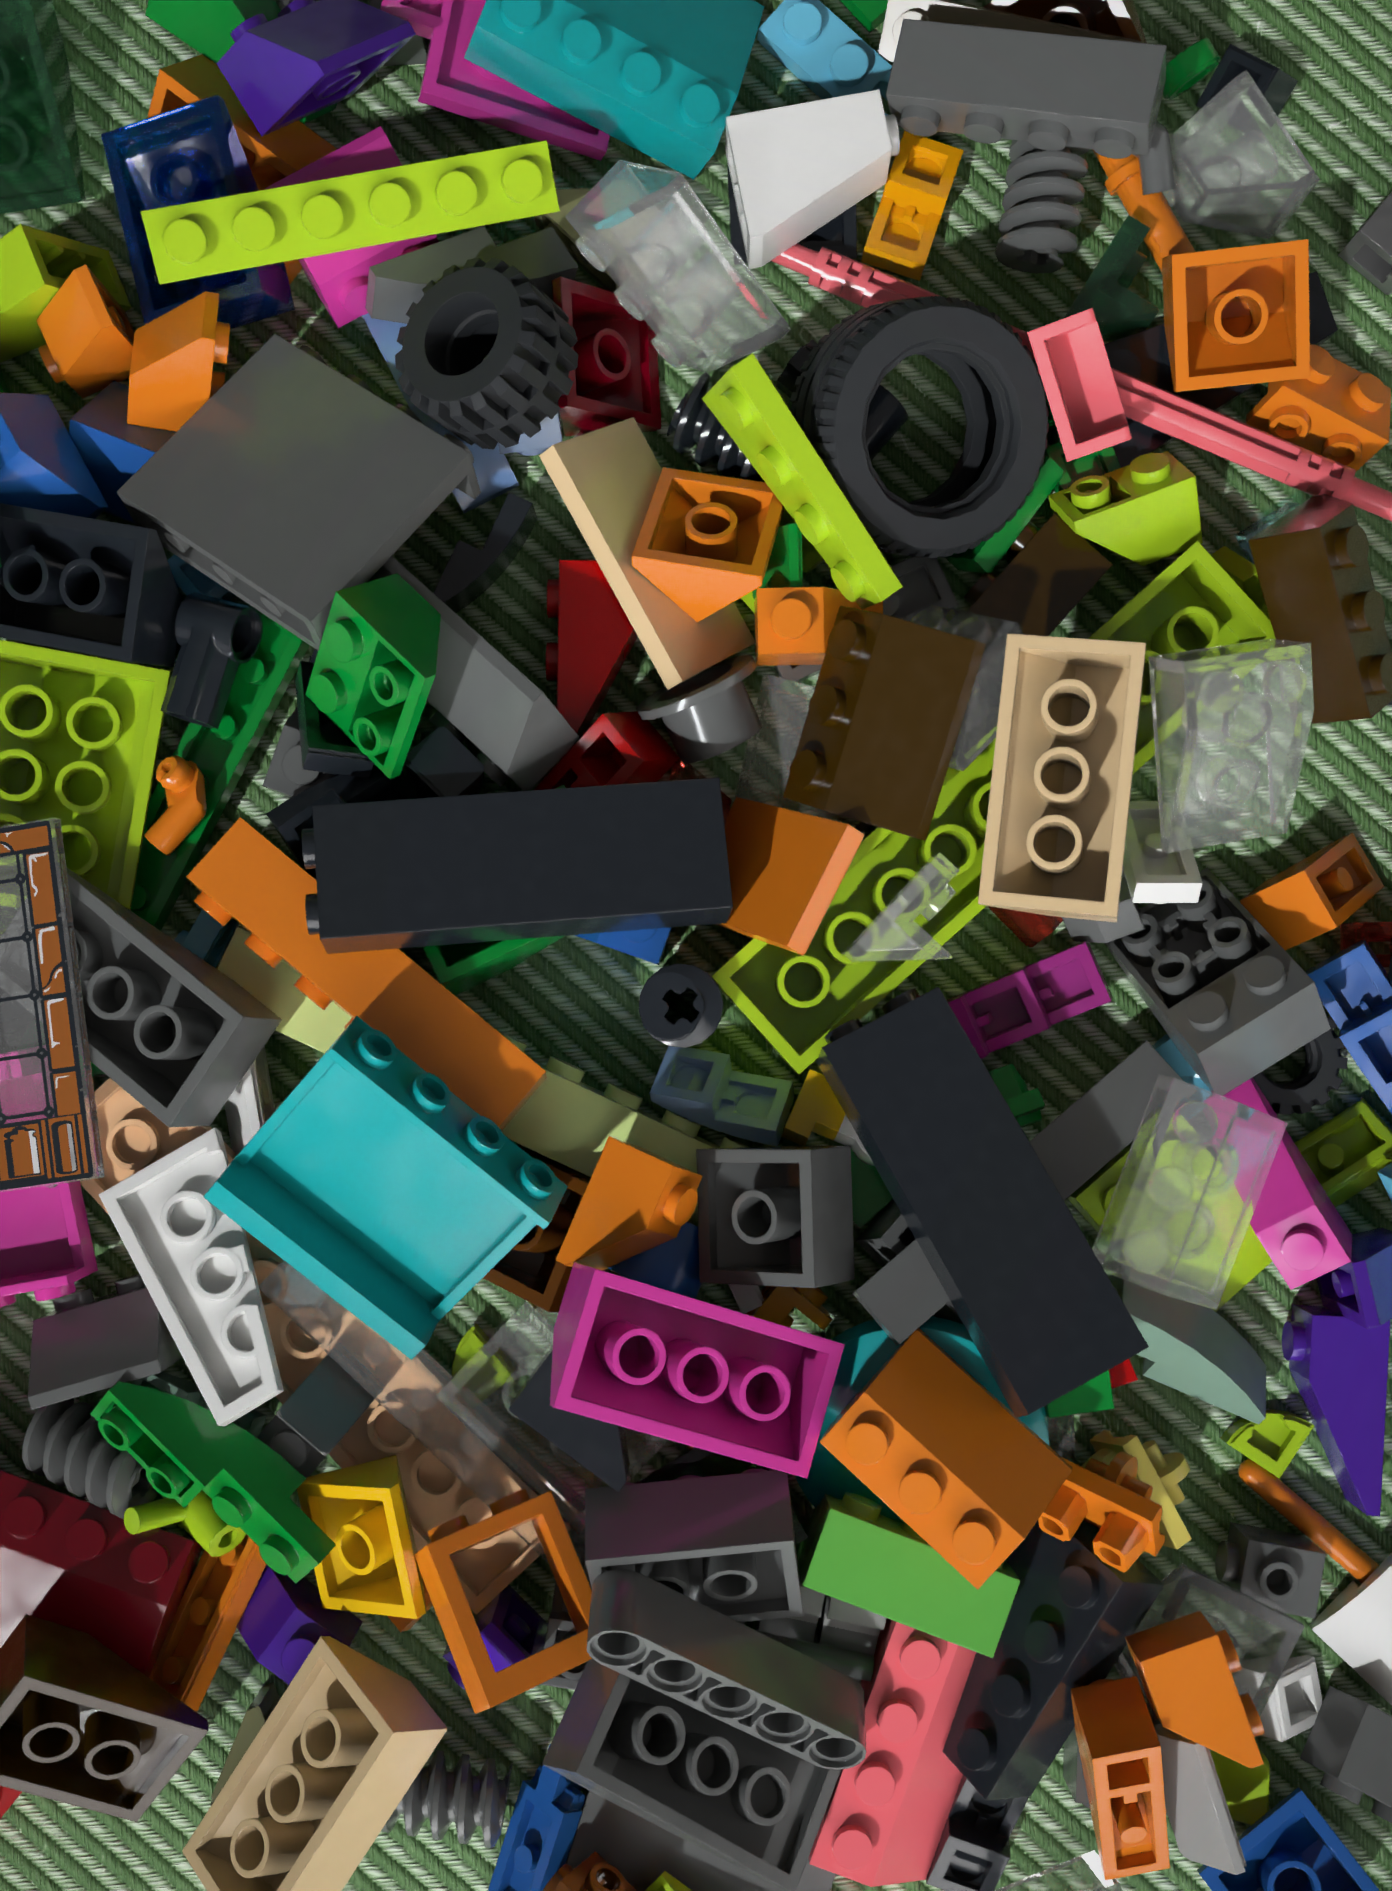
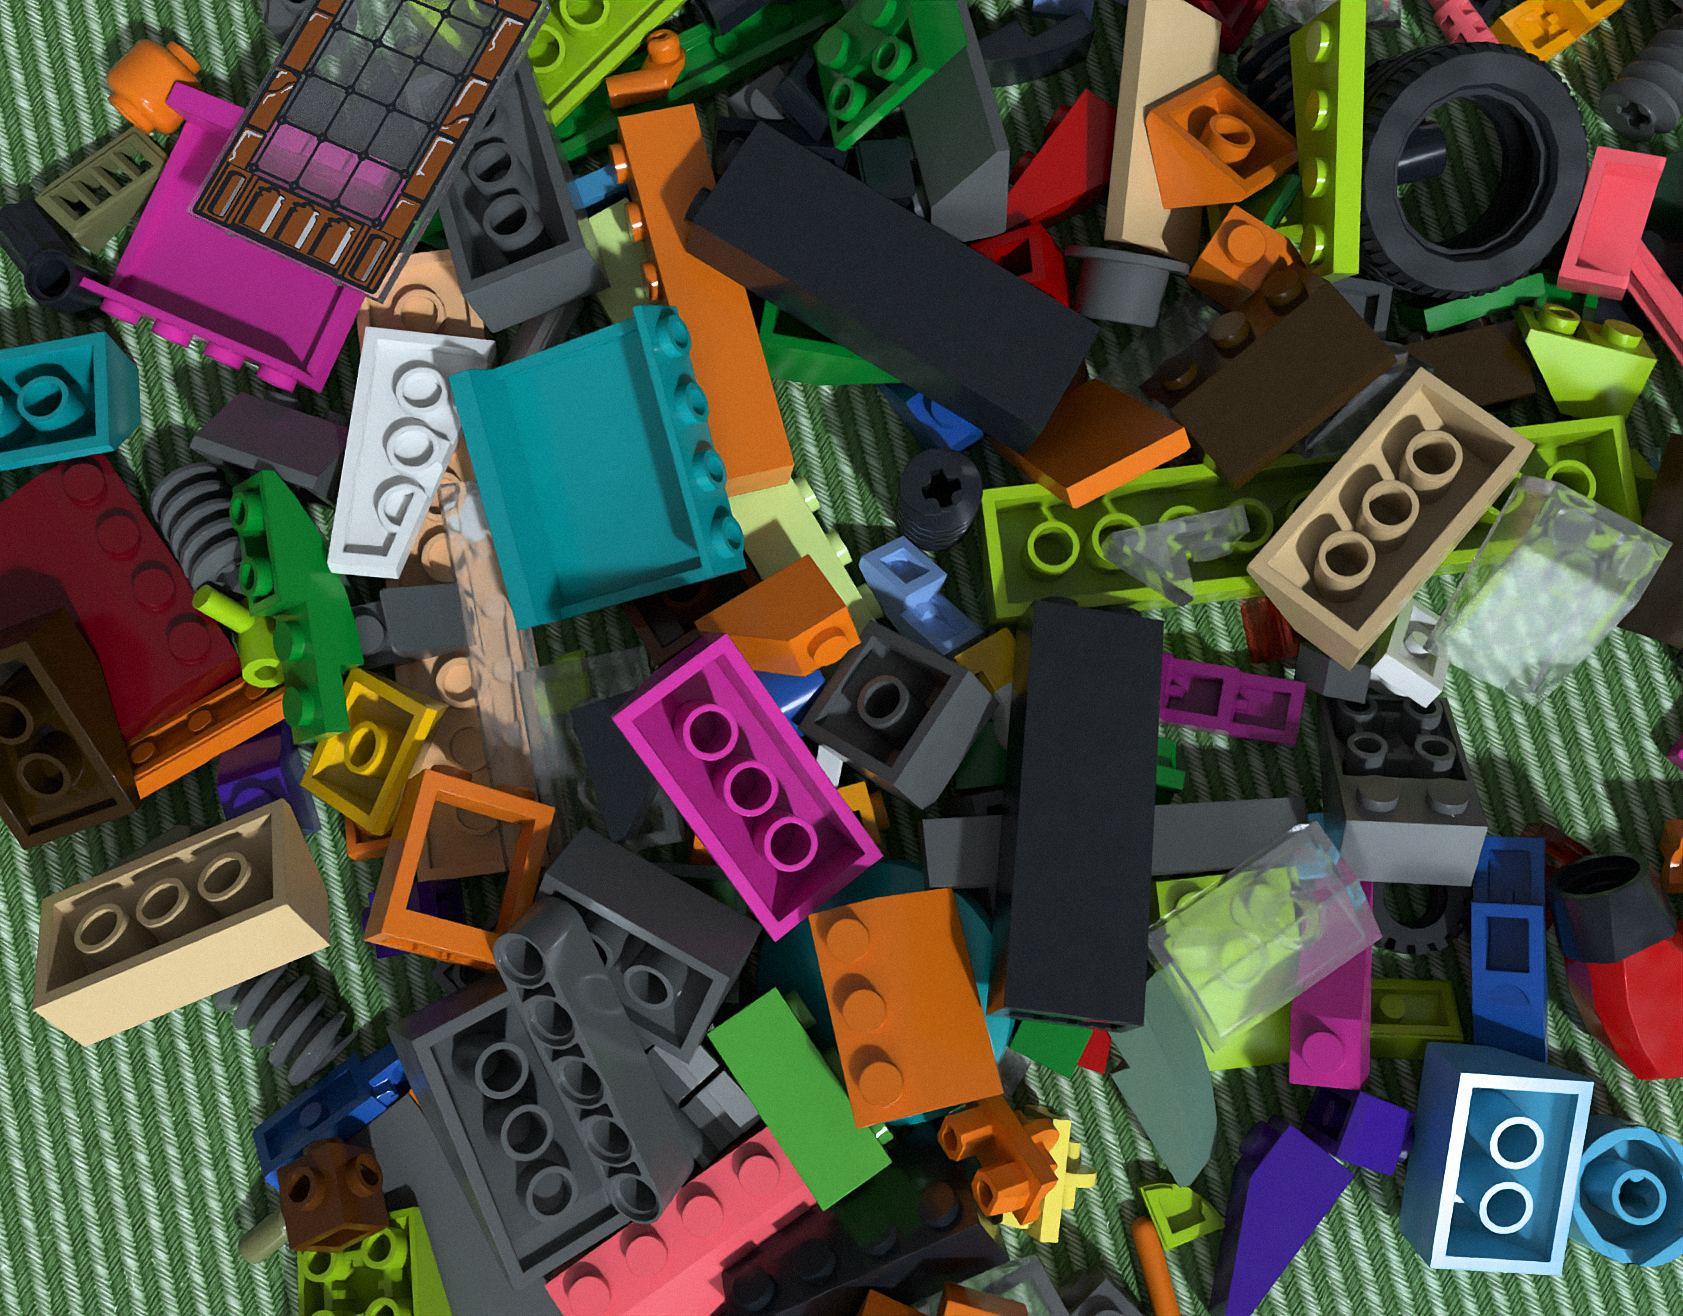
camera: 35 degrees right, 5 degrees down
orange slope [1240,832,1384,950] -> none

